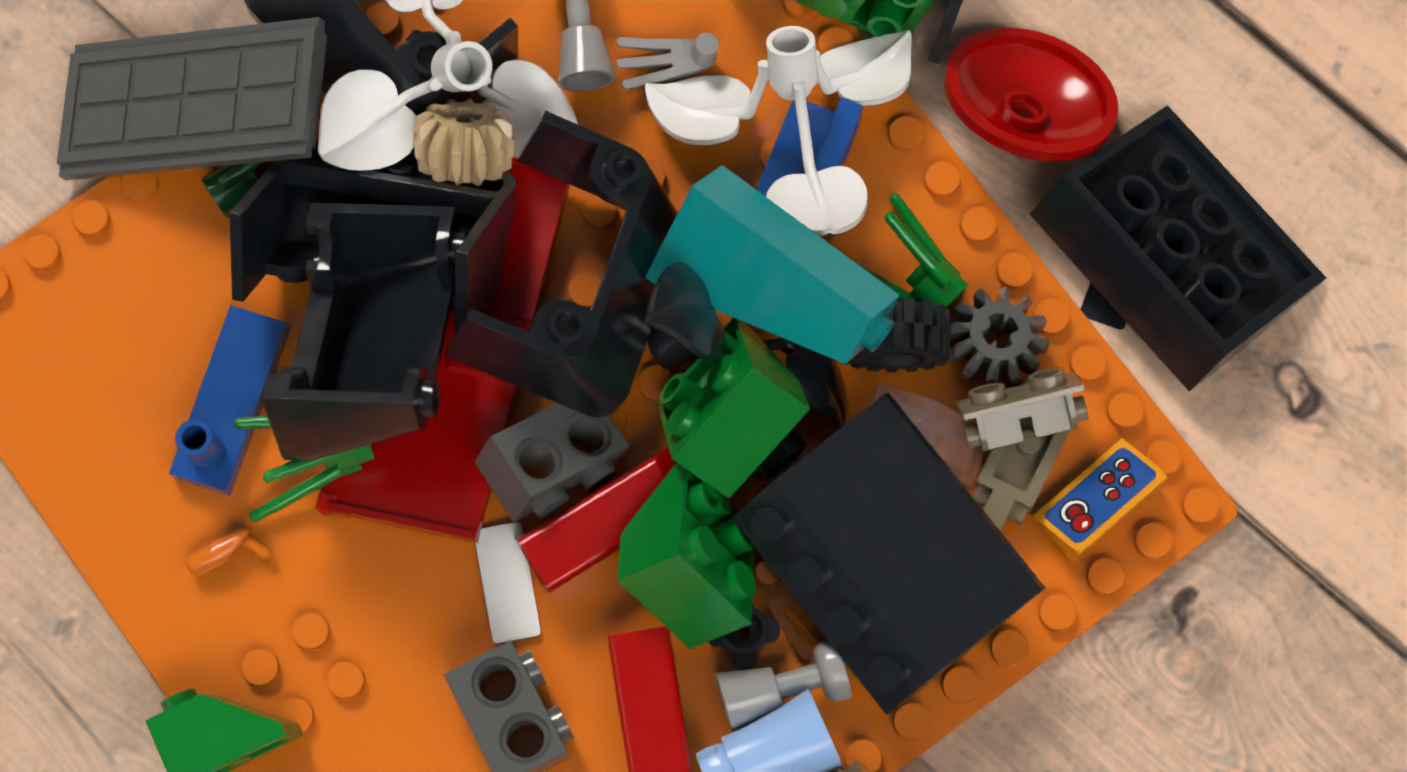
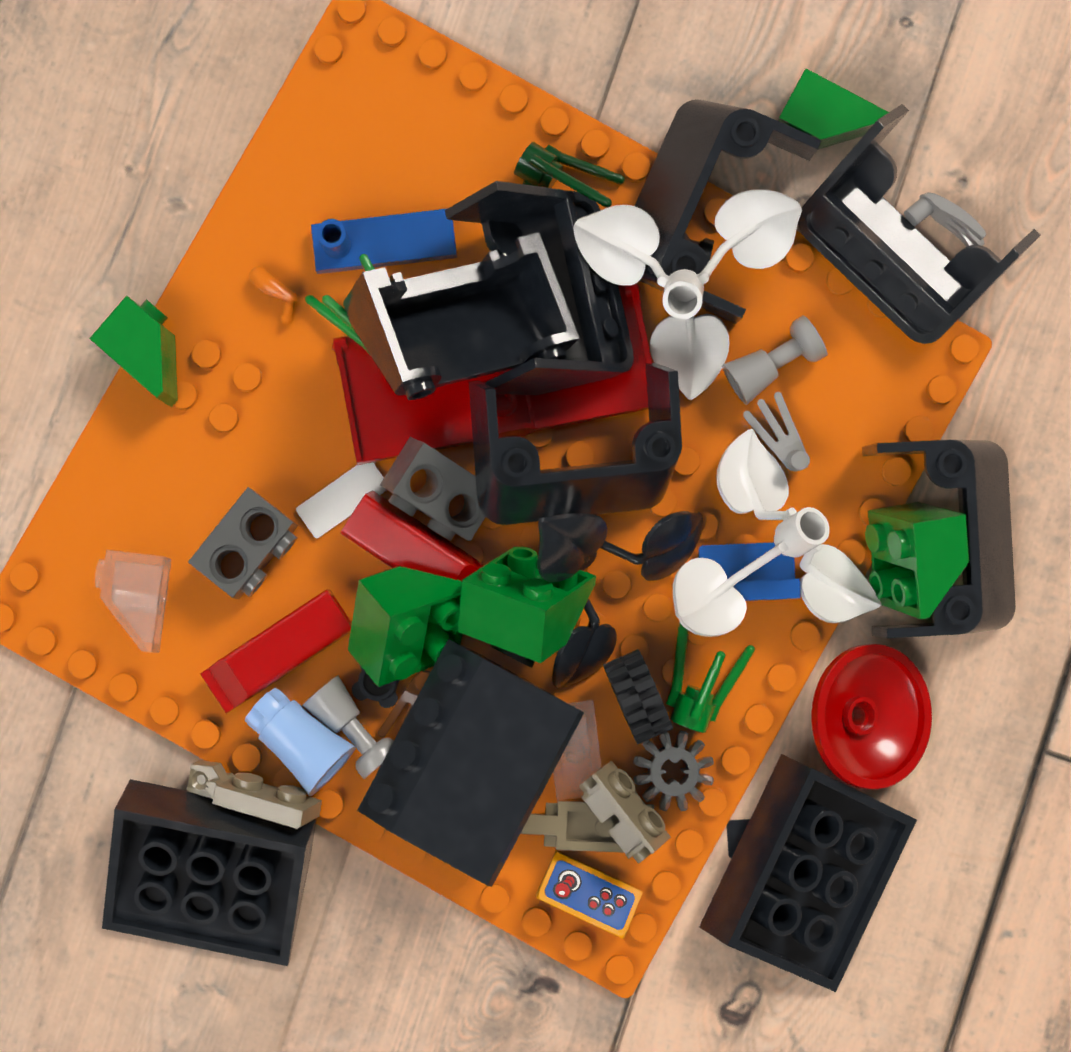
camera: 70 degrees right, 10 degrees up
dark grey piece [57,17,327,181] -> none
tan gear [413,98,516,186] -> none
teal slope [645,165,900,364] -> none

